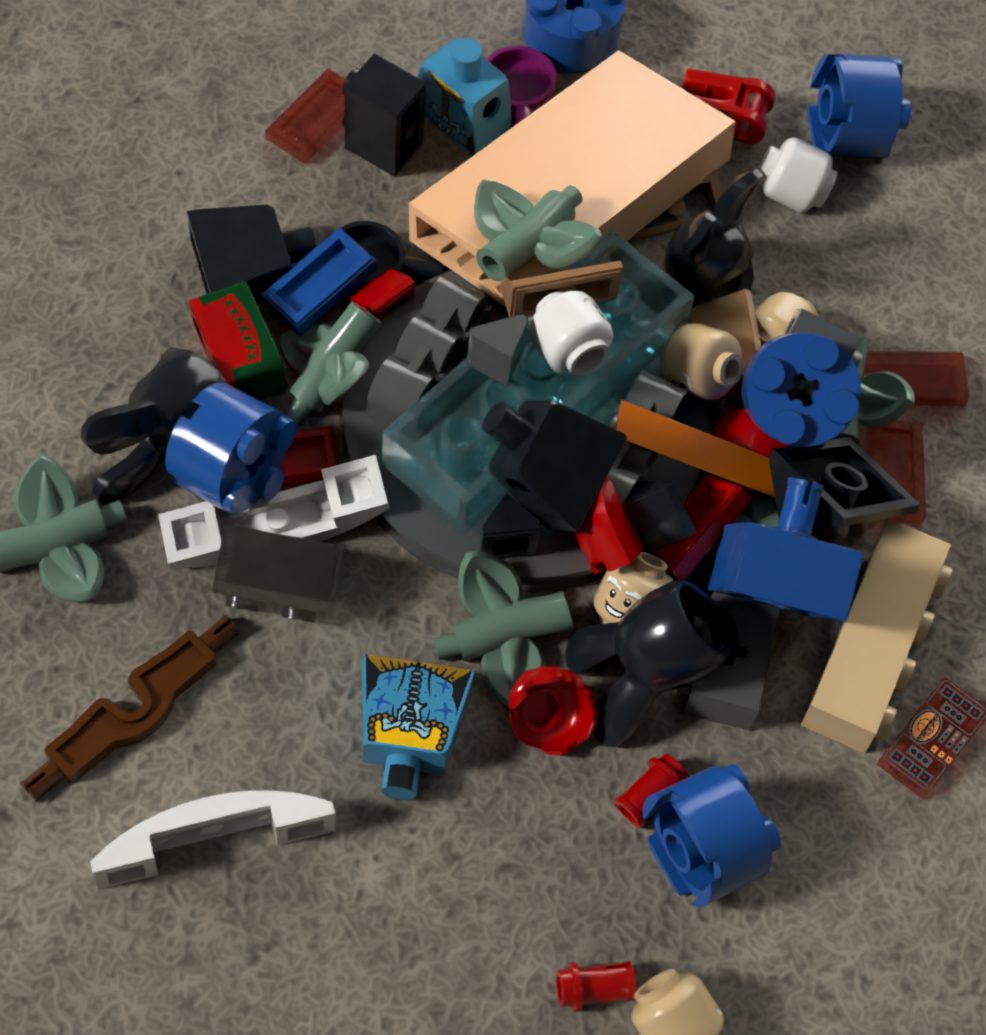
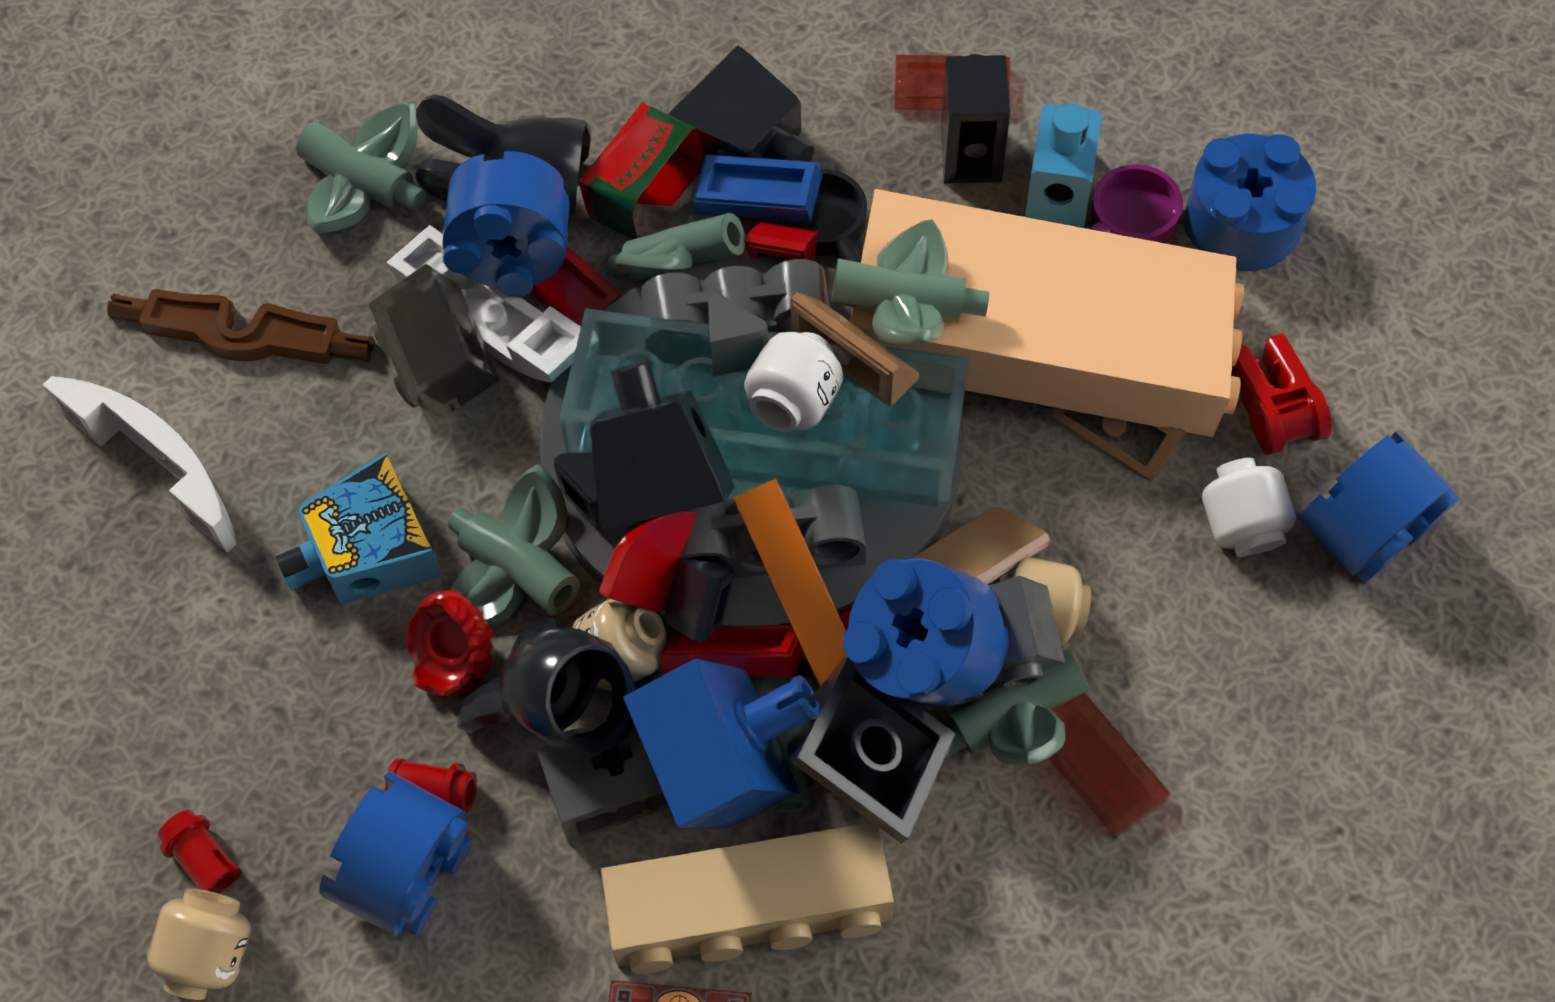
camera: 65 degrees right, 0 degrees up
tan head [660,324,743,400] -> none
black piece [664,167,767,310] -> none
clear red tile [867,420,926,524] -> none

